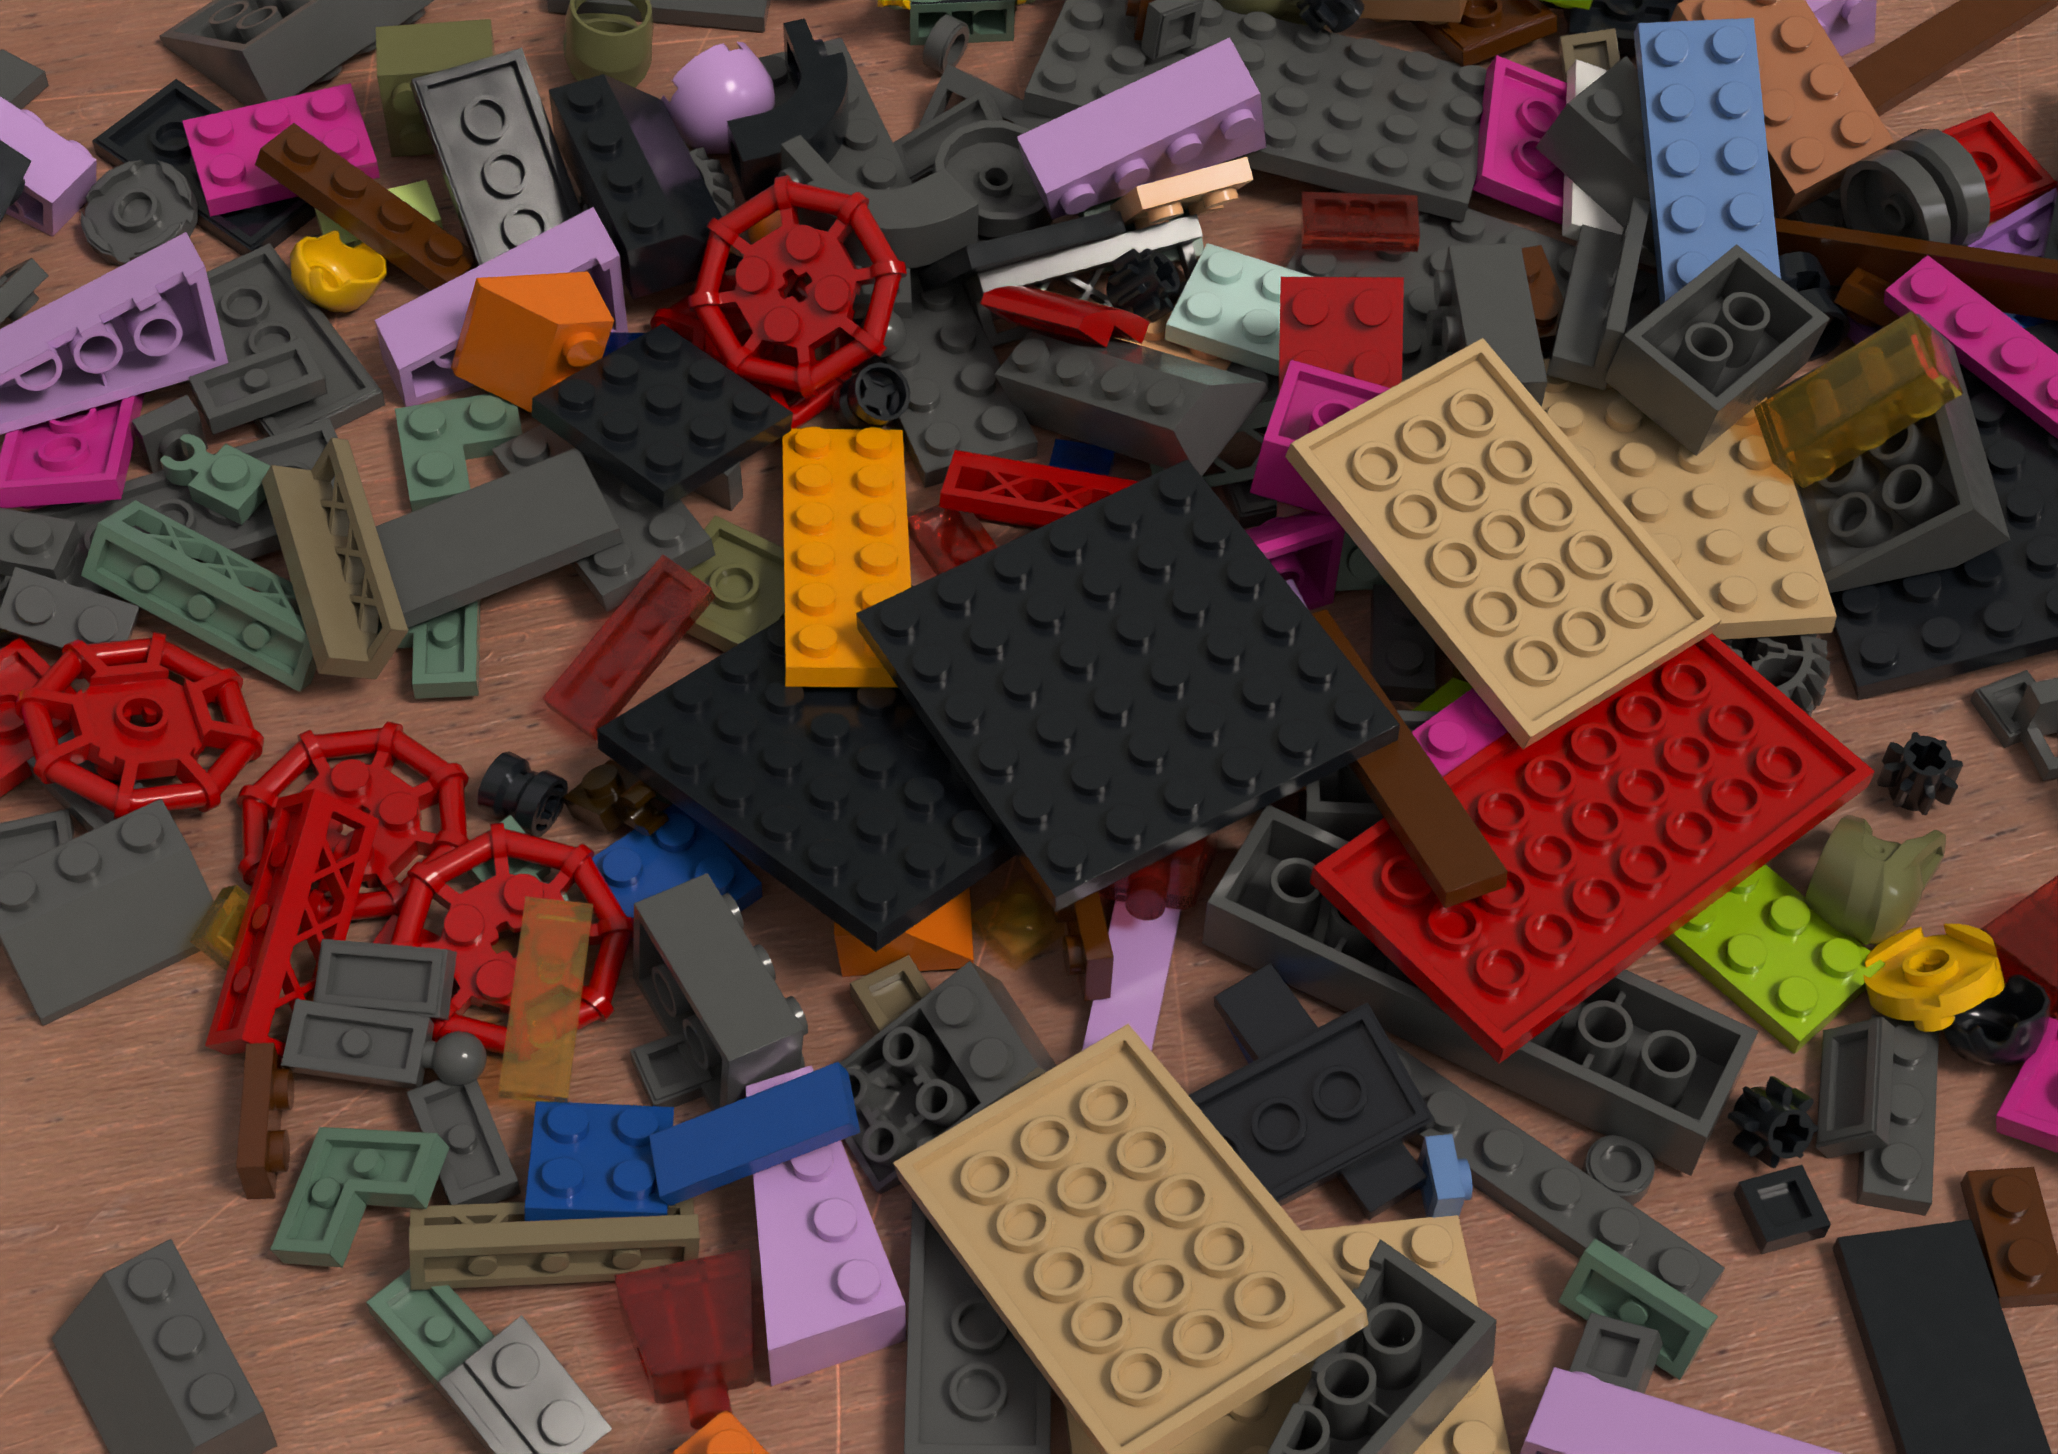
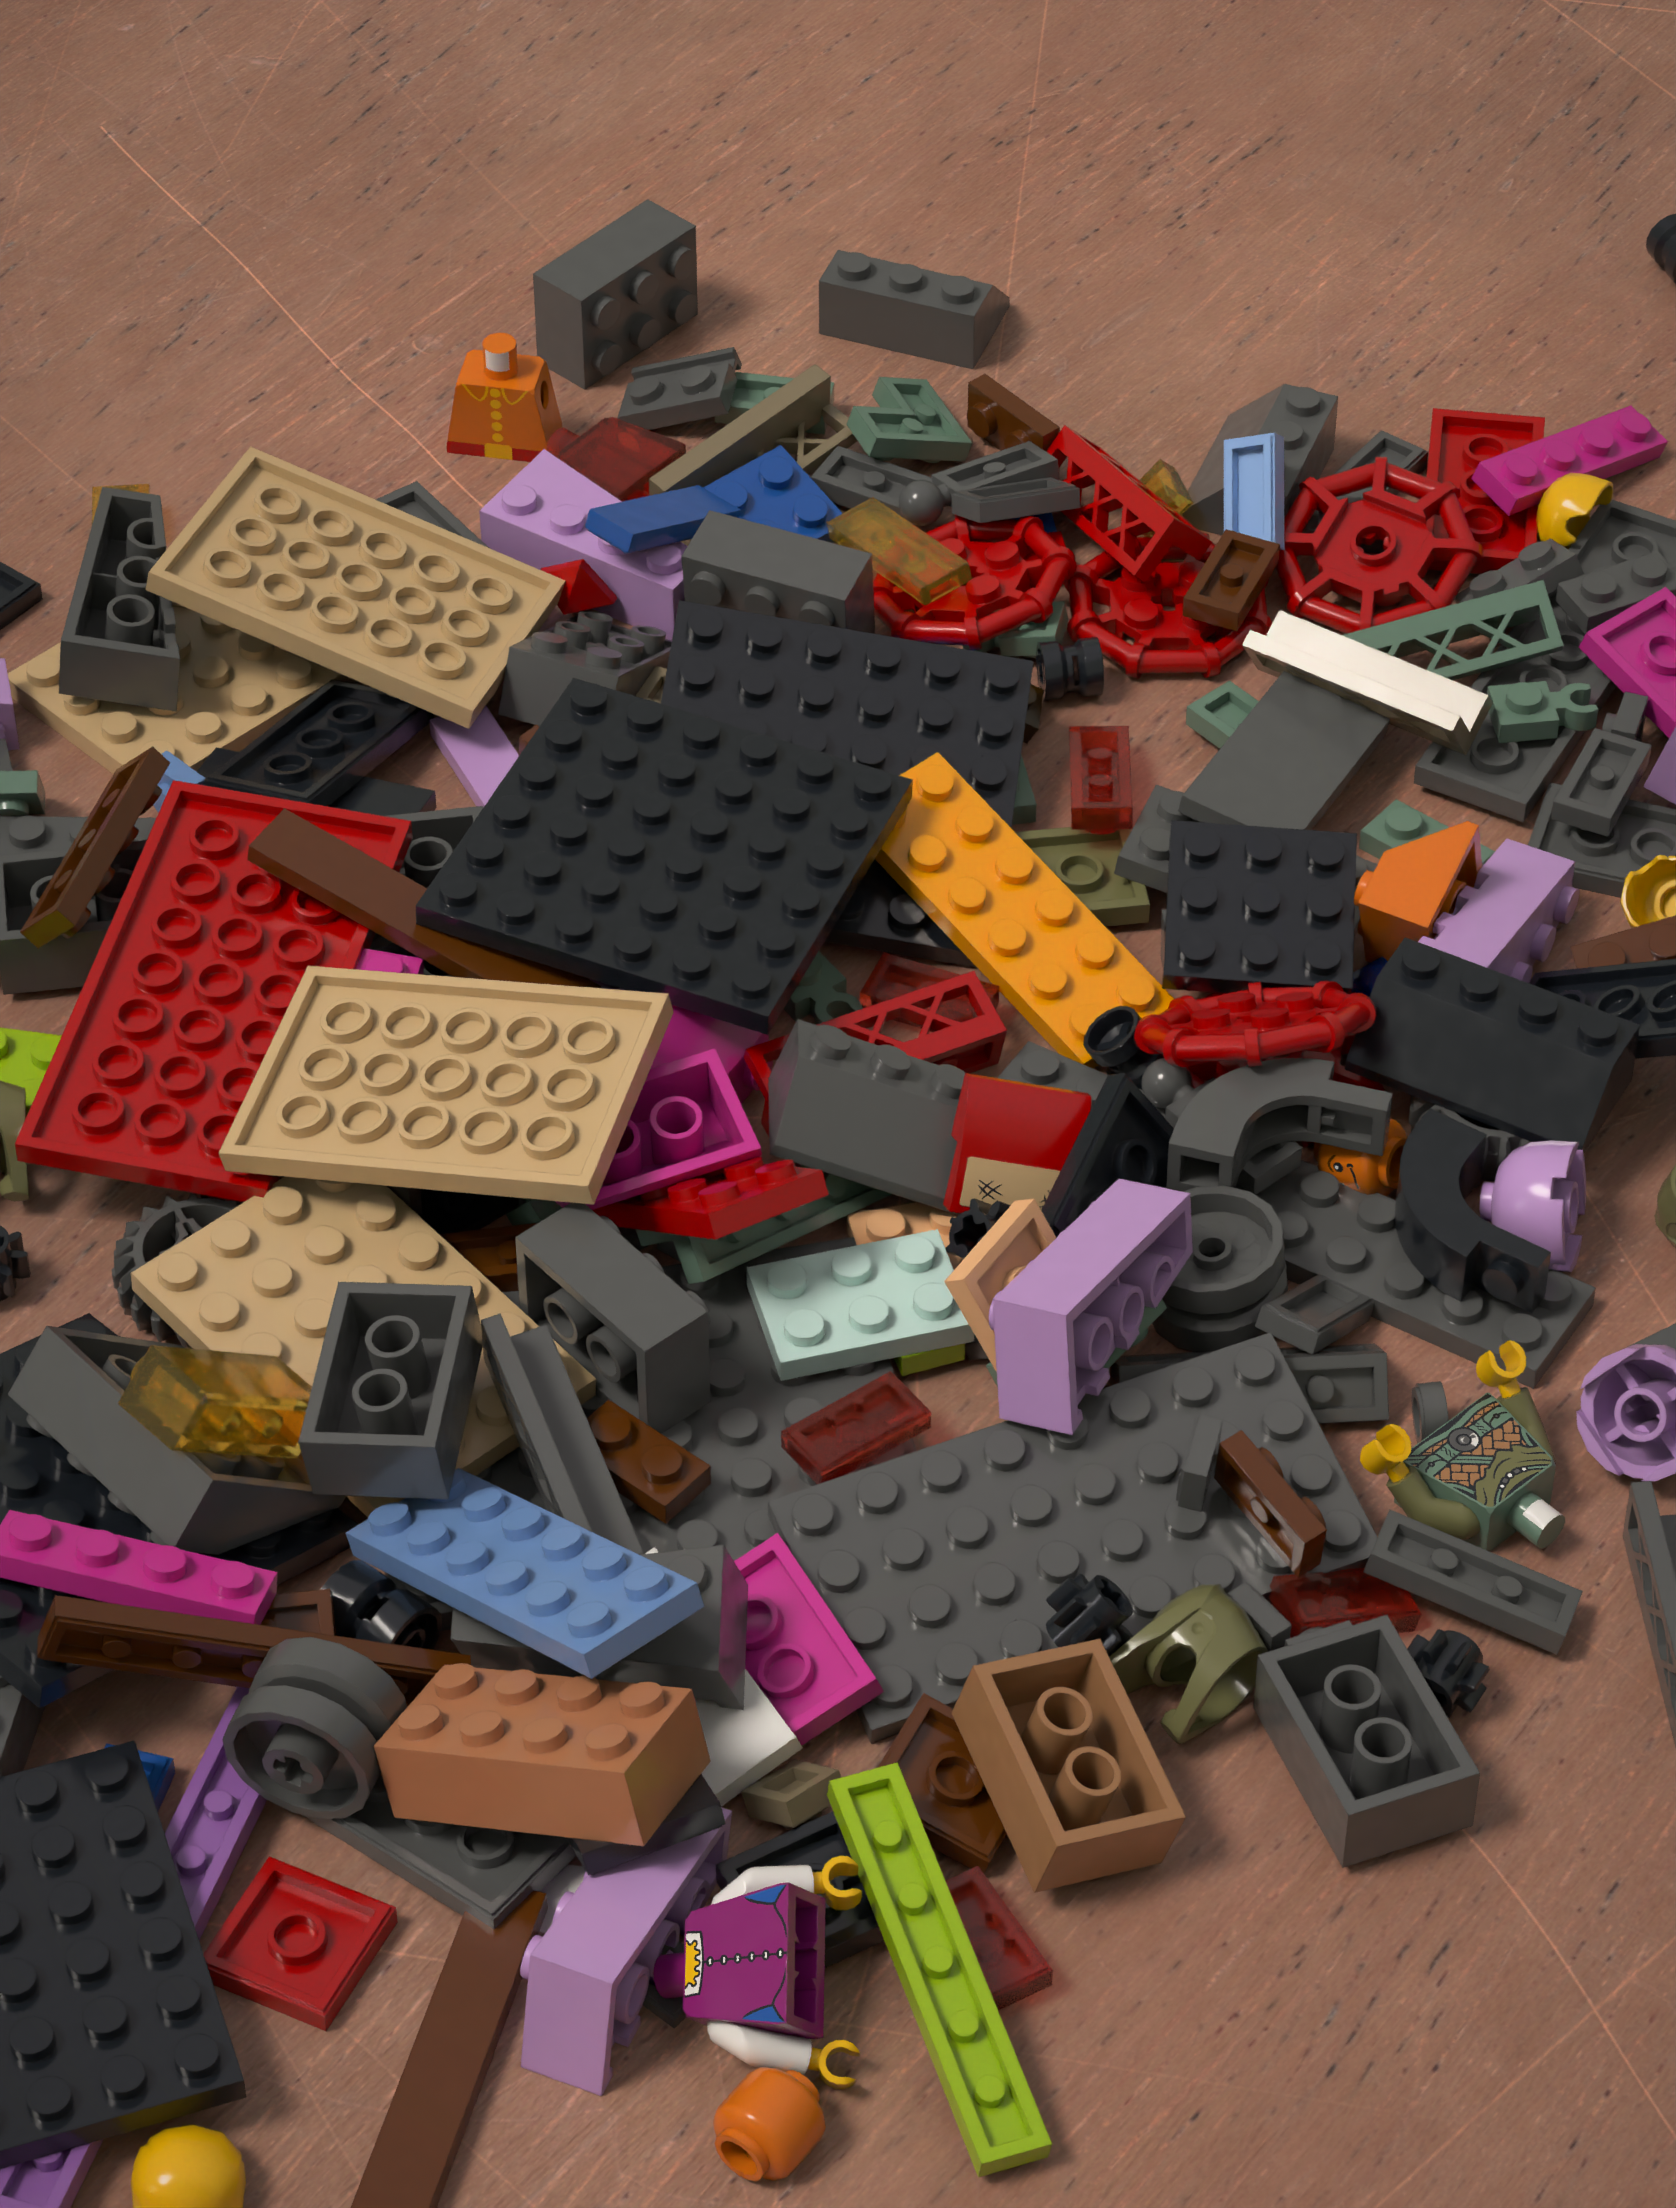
camera: 145 degrees right, 10 degrees down
none -> reddish brown plate [20,746,170,949]
none -> red slope [541,559,617,615]
none -> reddish brown plate [1183,529,1280,631]
none -> light blue tile [1224,433,1284,550]

